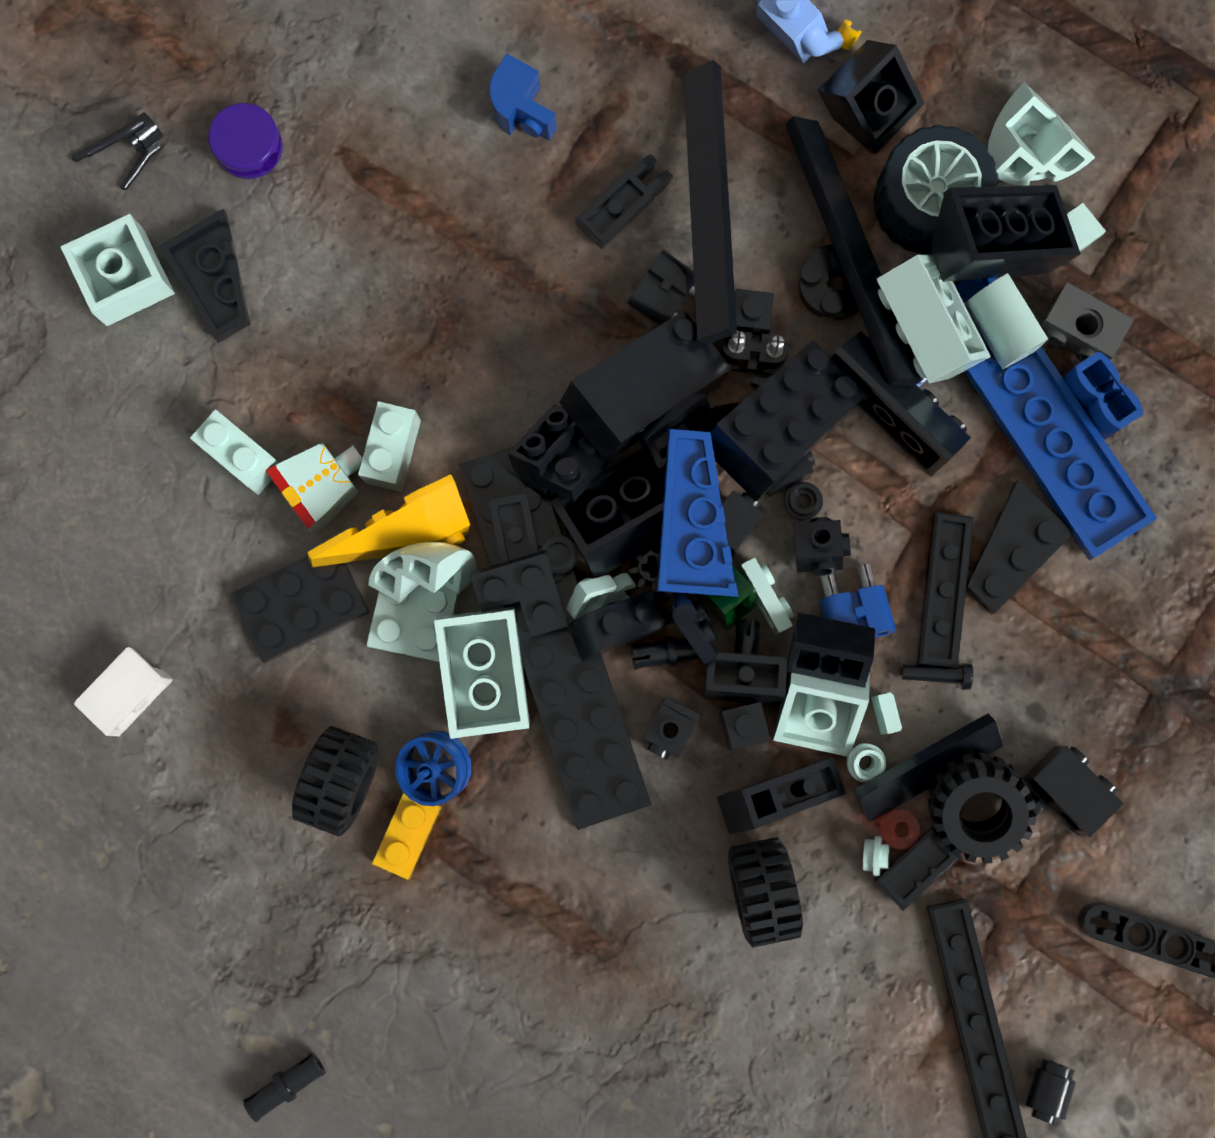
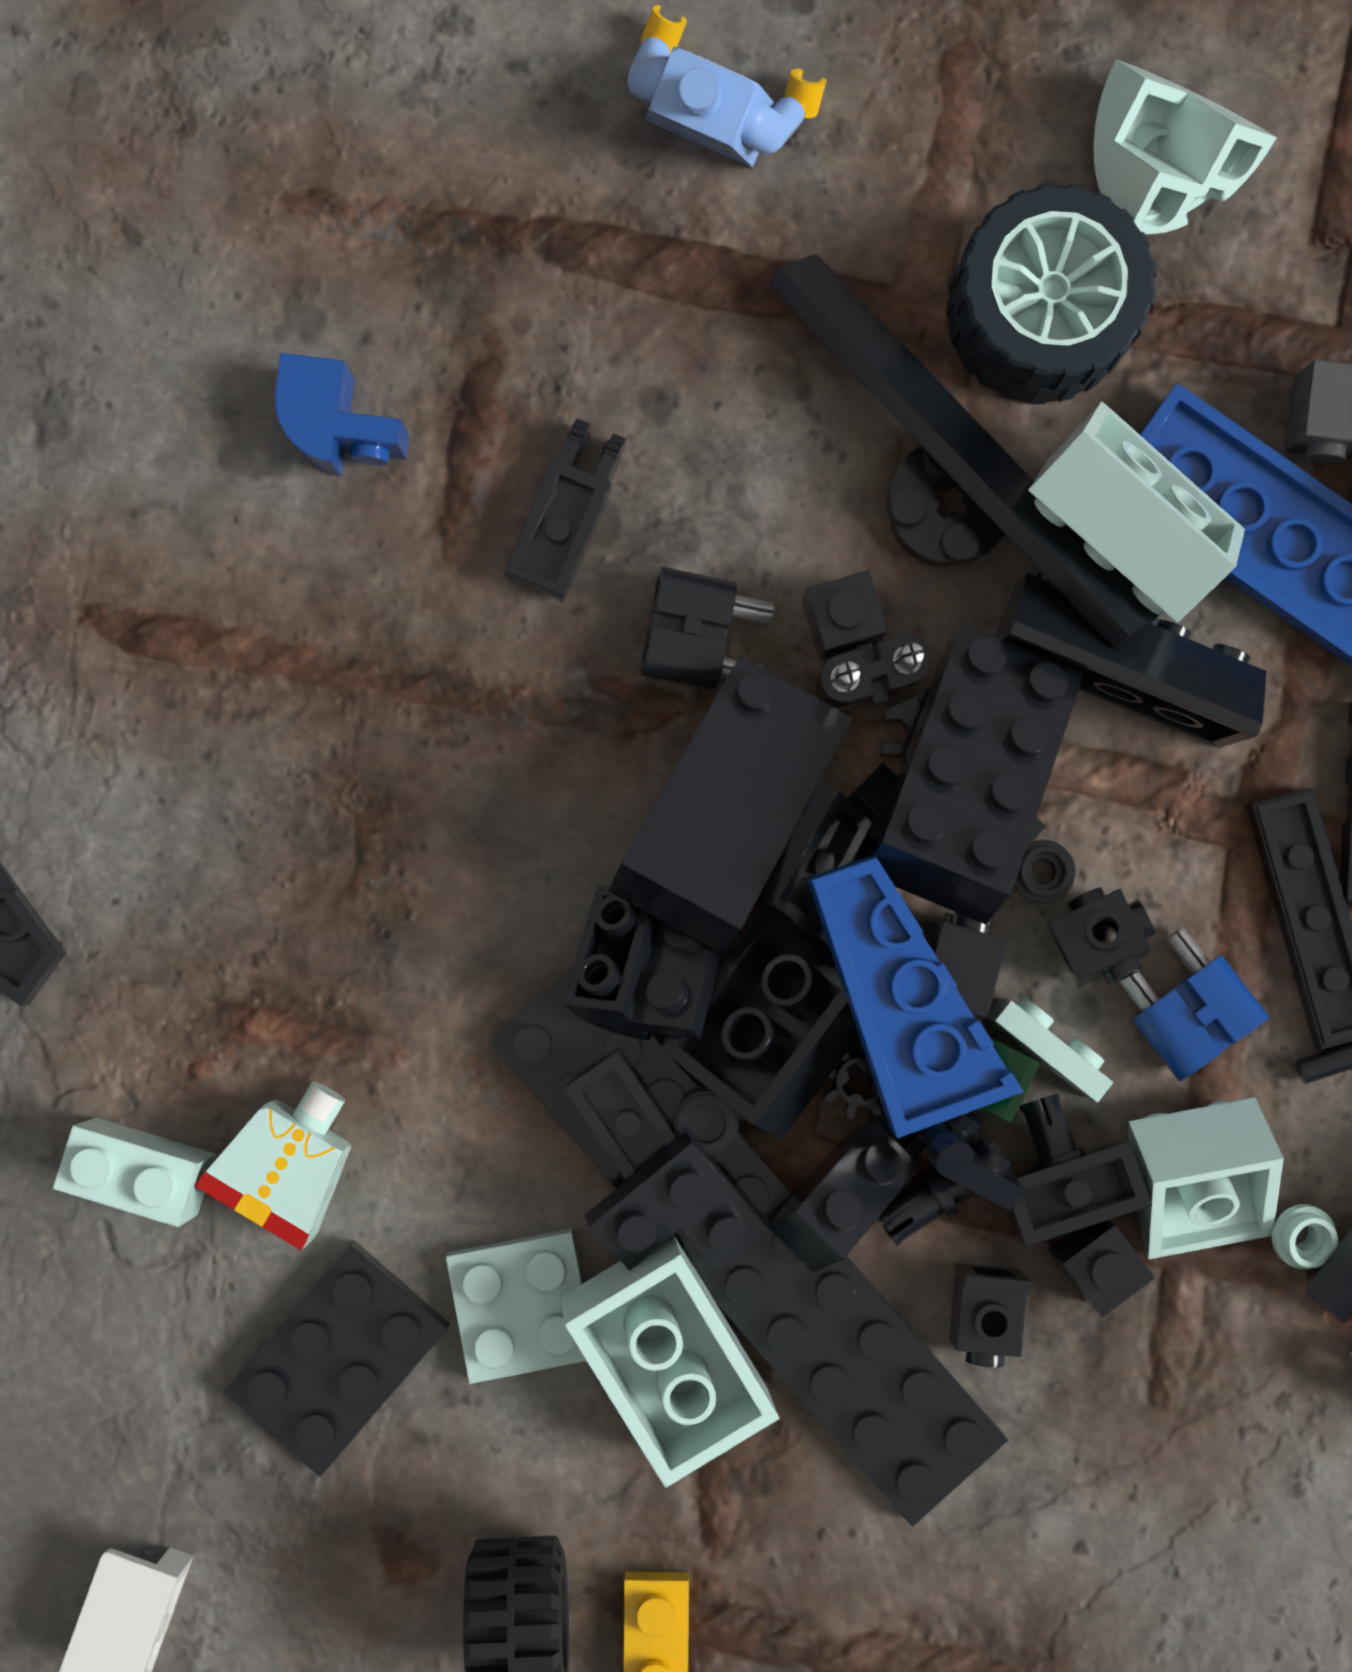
camera: 25 degrees left, 5 degrees up
yellow wedge [307,474,470,567] -> none
light aqua brick [358,401,421,492] -> none
light aqua brick [368,542,477,603] -> none
blue wheel [395,730,471,806] -> none
light aqua plate [566,573,636,620] -> none
black tile [683,60,737,345] -> none
black slope [717,757,846,834] -> none
black tyre [728,837,803,948] -> none
black brick [787,612,875,688] -> none
black slope [817,40,925,154] -> none
light aqua tile [871,692,902,735] -> none
black slope [931,185,1081,282] -> none
light aqua brick [965,273,1048,370] -> none
light aqua tile [1067,203,1106,251] -> none

